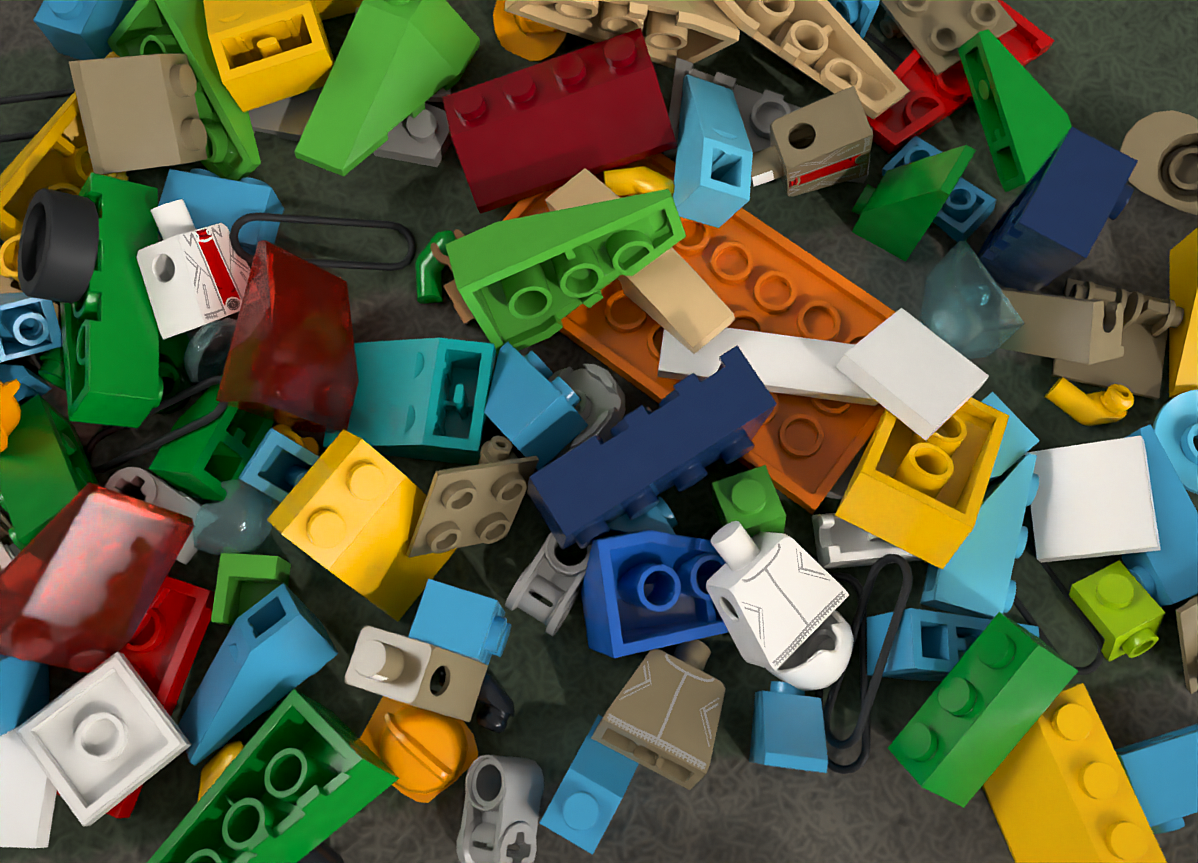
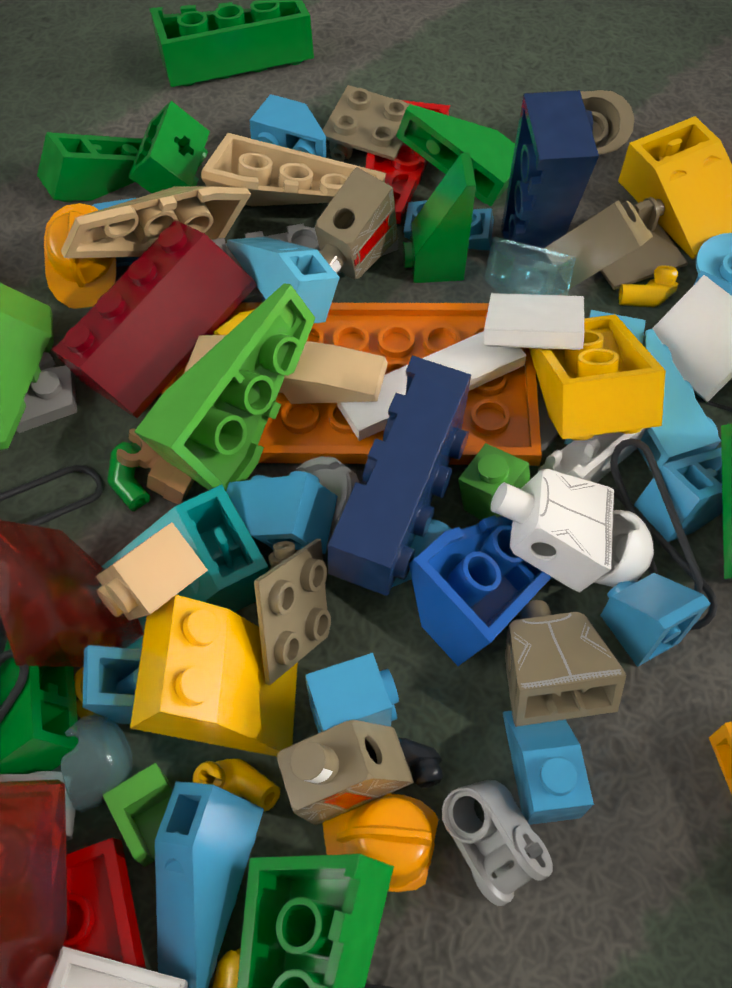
camera: 35 degrees left, 15 degrees down
light grey piece [505,532,592,636] -> none
none -> tan brick [95,522,208,621]
none -> yellow arm [192,758,280,812]

